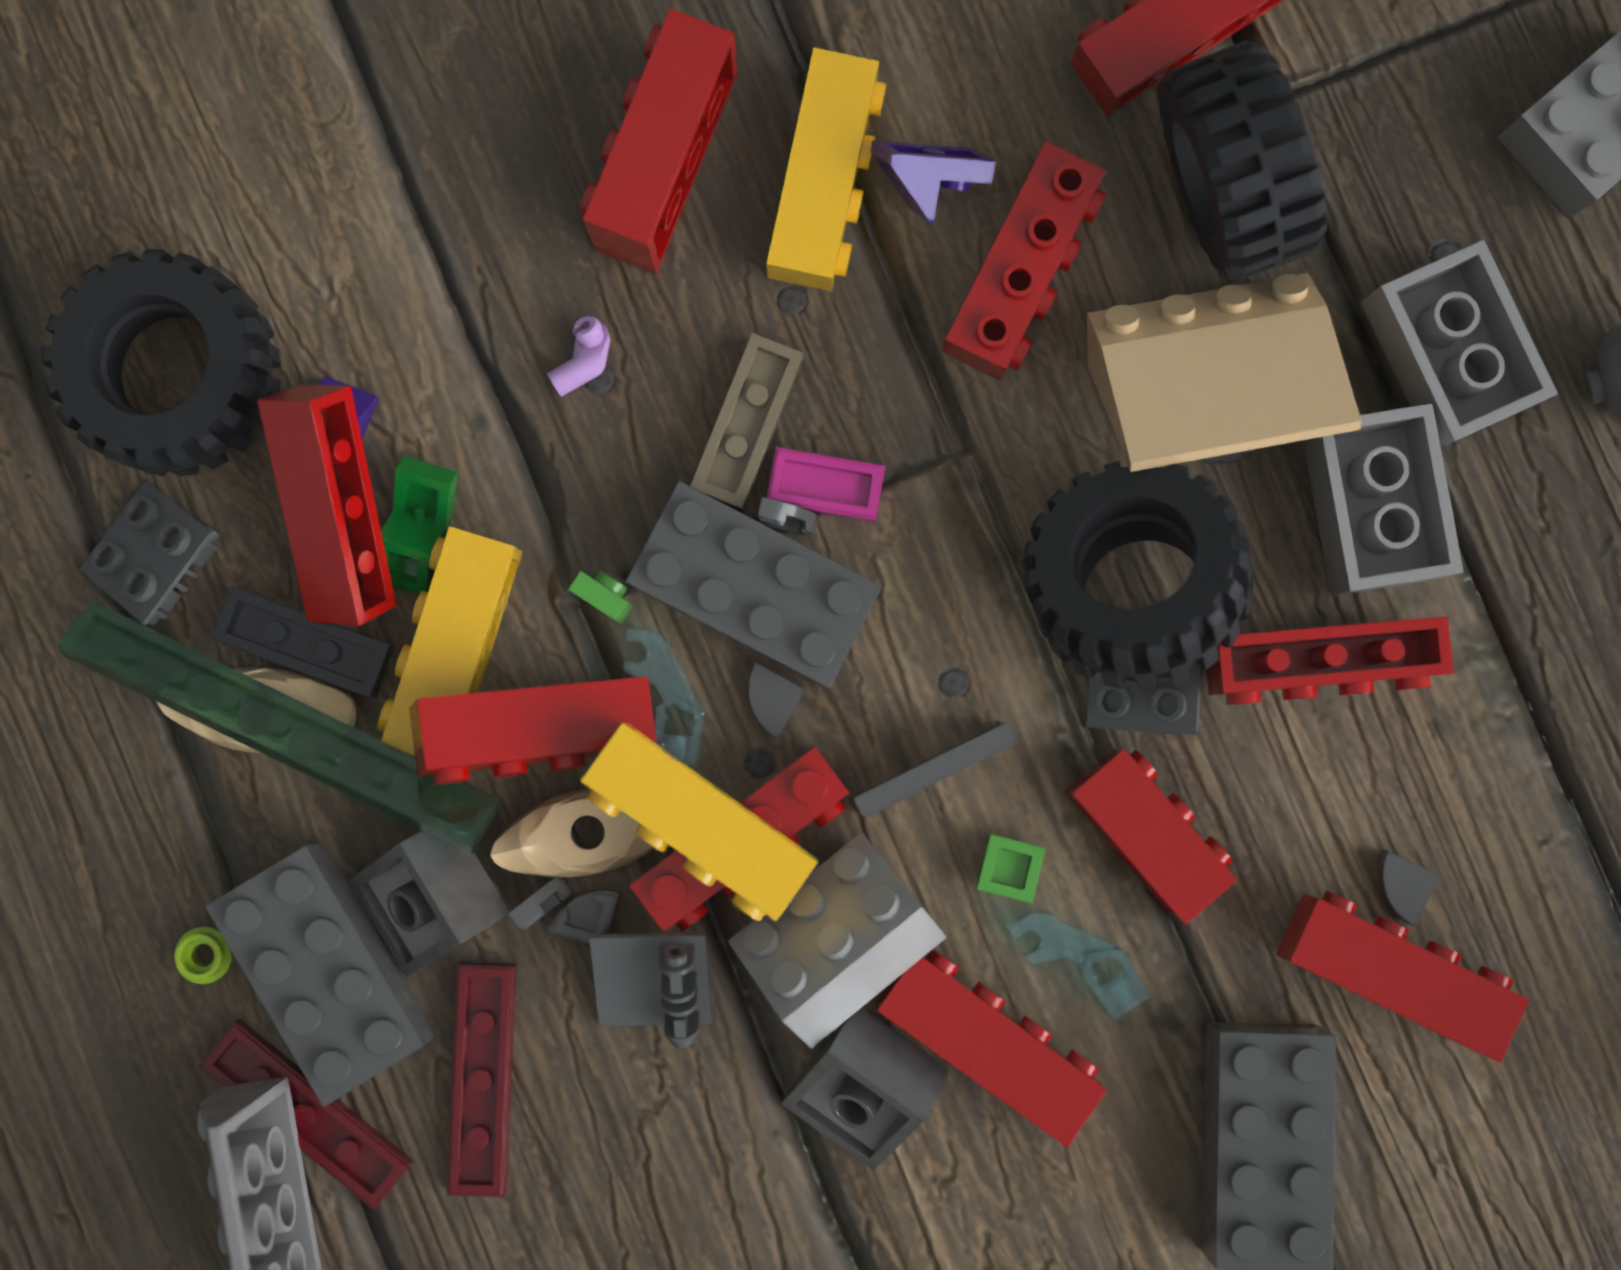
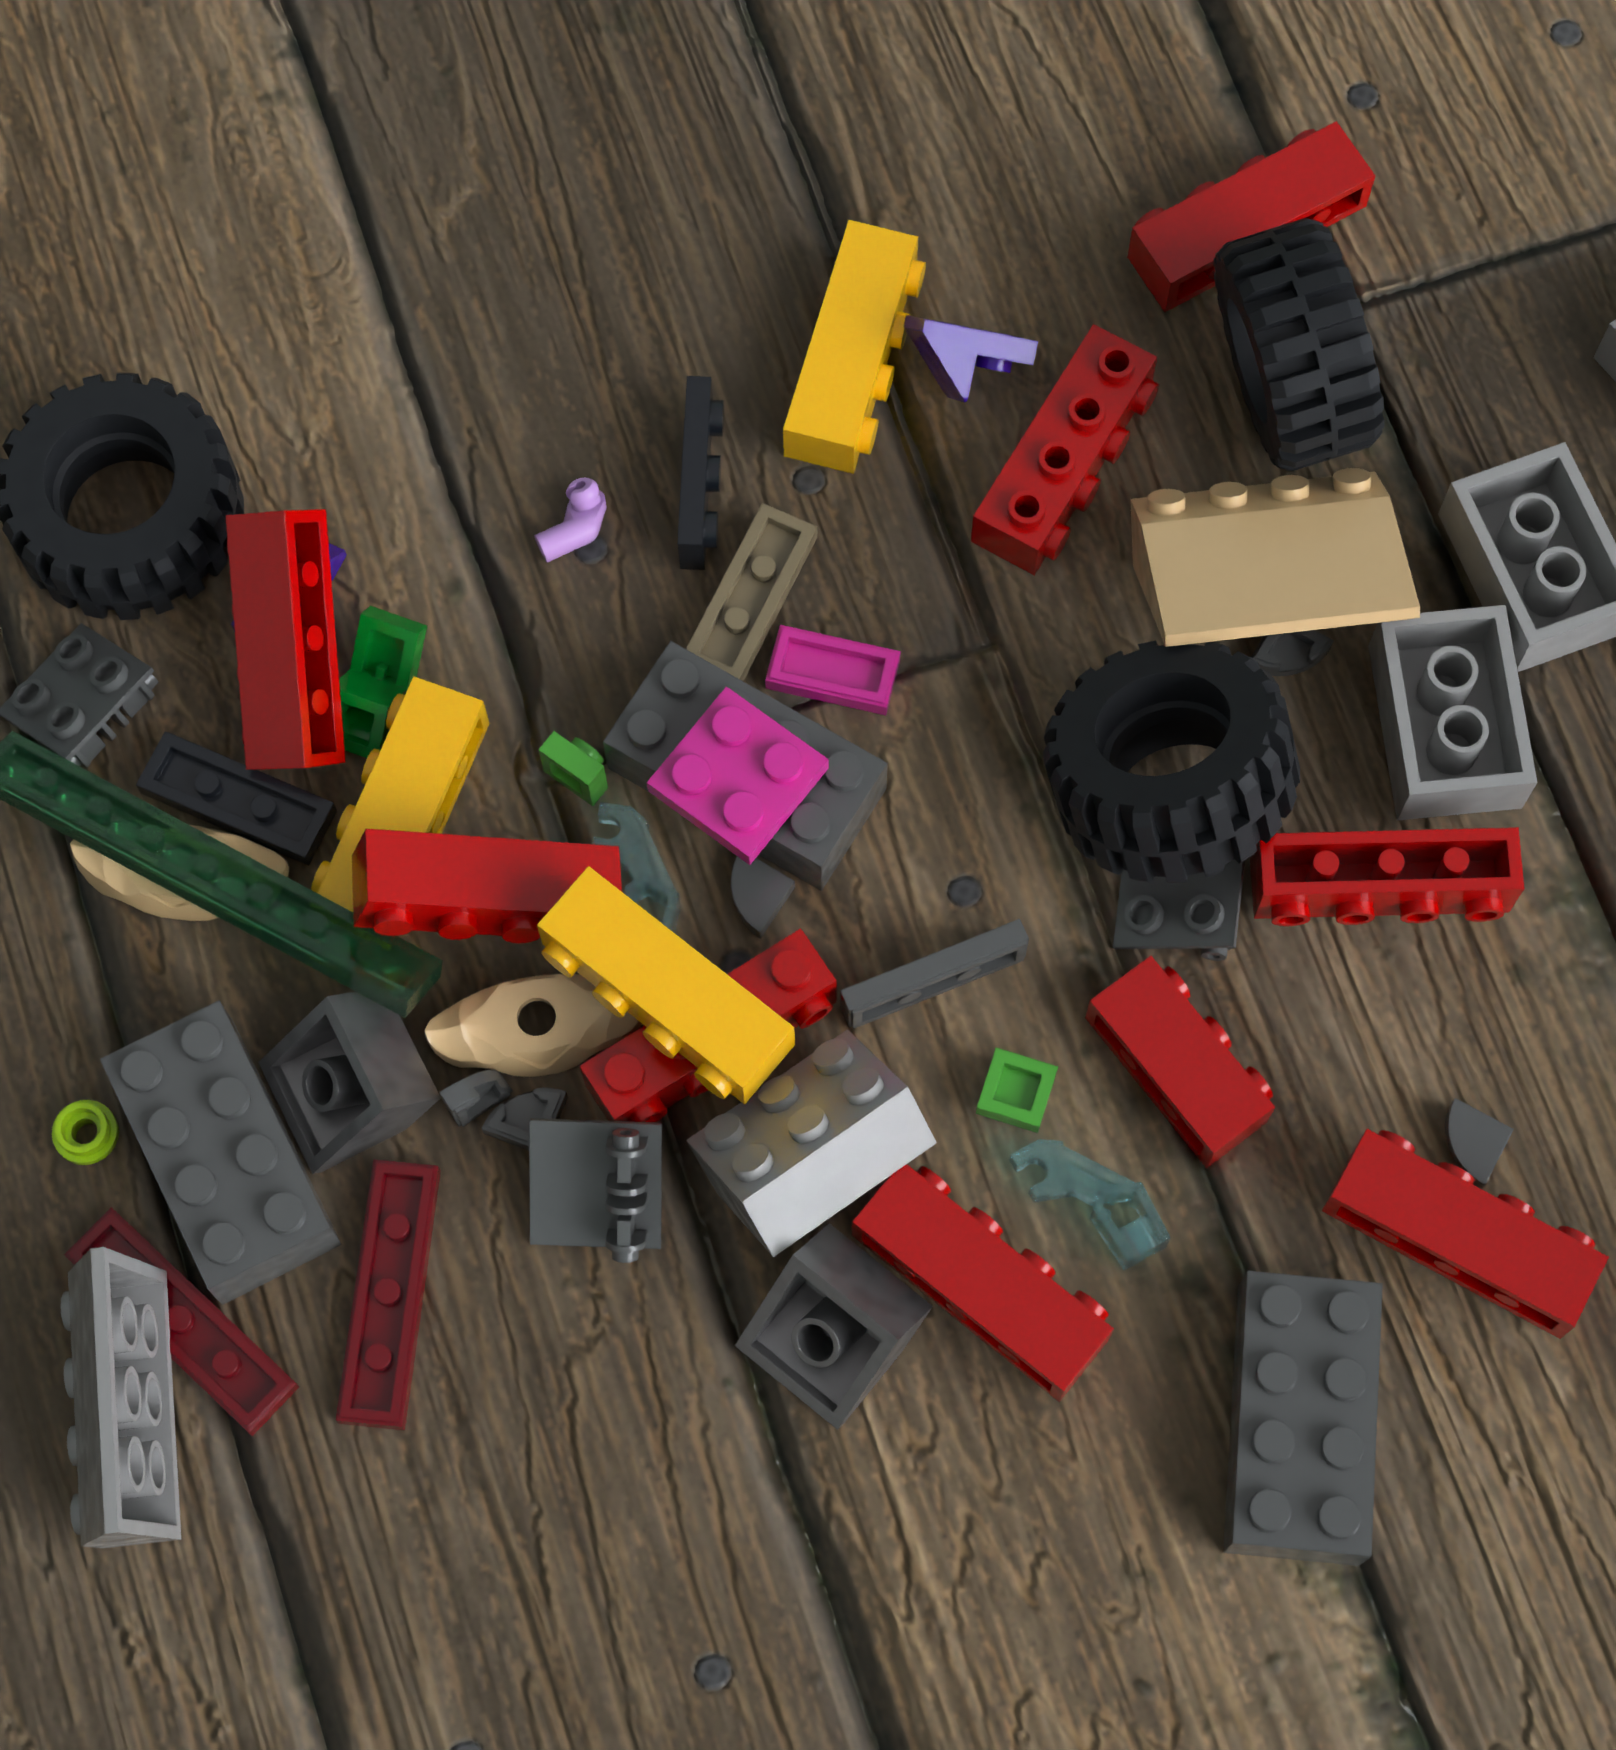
camera: 10 degrees right, 15 degrees down
red brick [579,8,738,275] -> none
dark grey tile [758,497,817,536] -> none
none -> dark pink plate [647,686,829,865]
none -> black plate [677,376,724,570]

